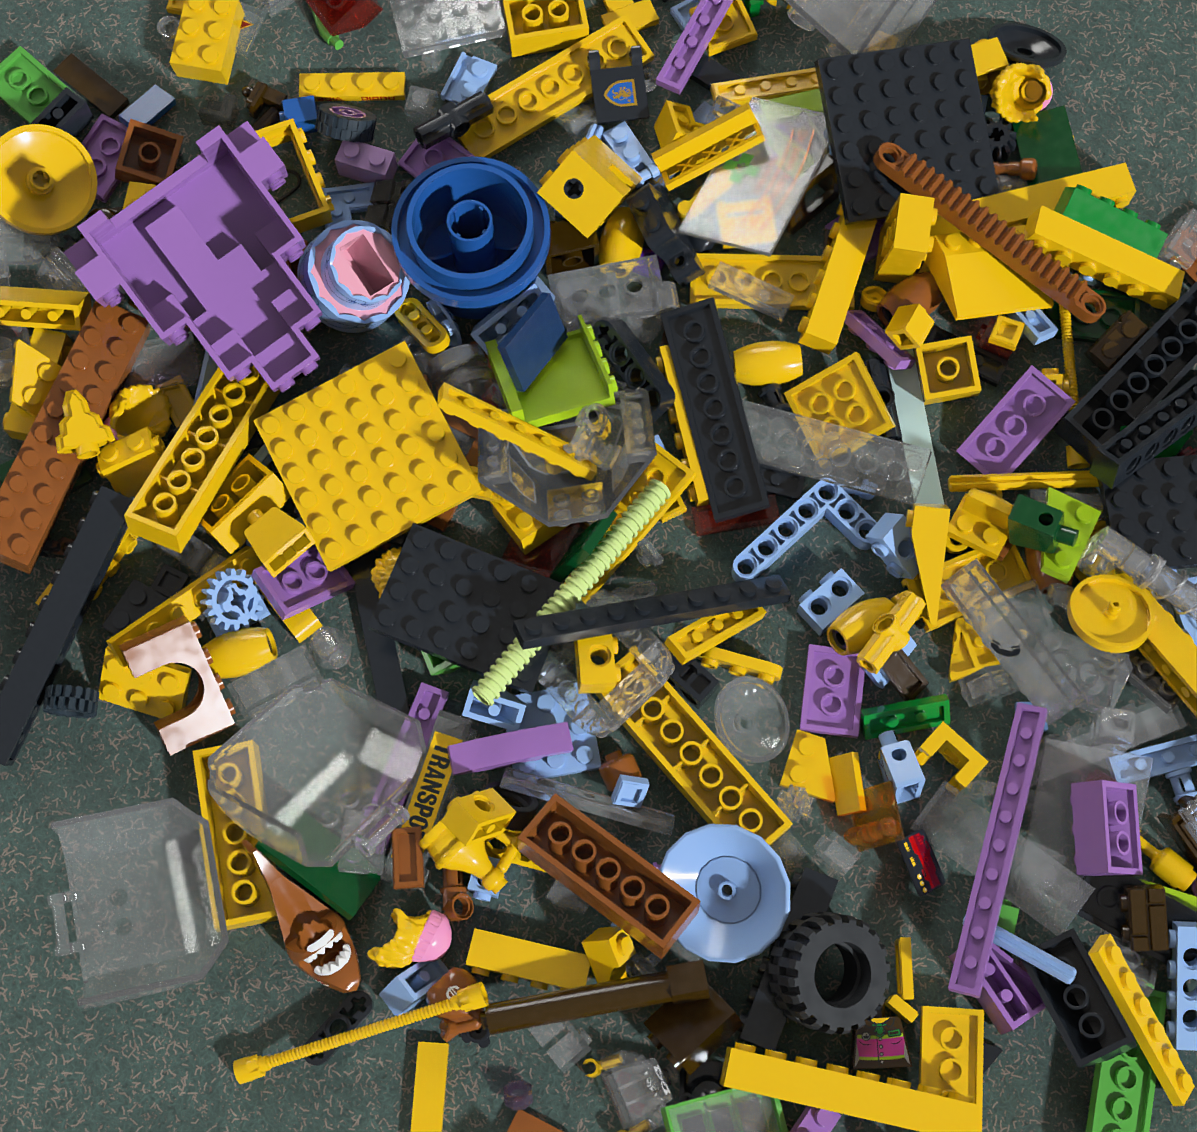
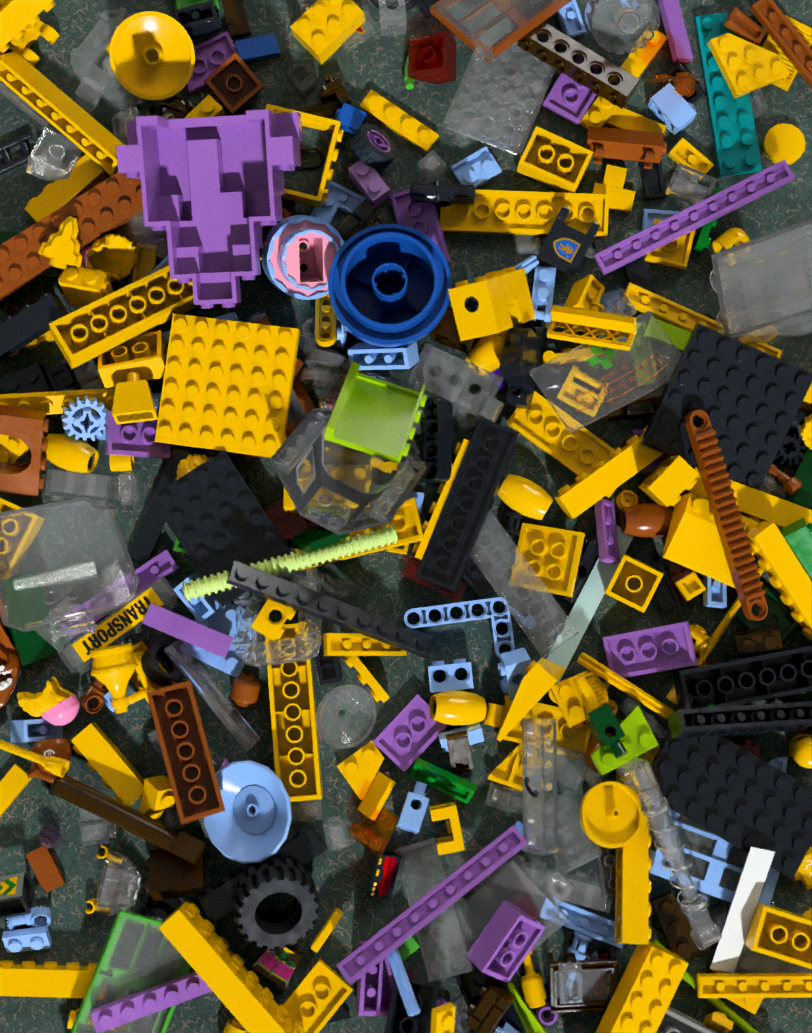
camera: 35 degrees right, 10 degrees up
yellow wing [9,339,62,417] -> none
dark orange tile [391,826,425,890] -> none
yellow plate [437,382,597,481] -> none
yellow brick [441,788,516,846] -> none
dark blue tile [497,292,568,392] -> none
clear piece [563,403,622,471] -> none
light blue tile [611,774,650,808] -> none
clear plate [636,537,664,572] -> none
clear tile [708,261,795,322] -> none
clear gear [777,784,813,823] -> none
yellow piece [856,591,926,674] -> none
yellow brick [885,303,934,350] -> none
yellow tile [885,994,919,1024] -> none

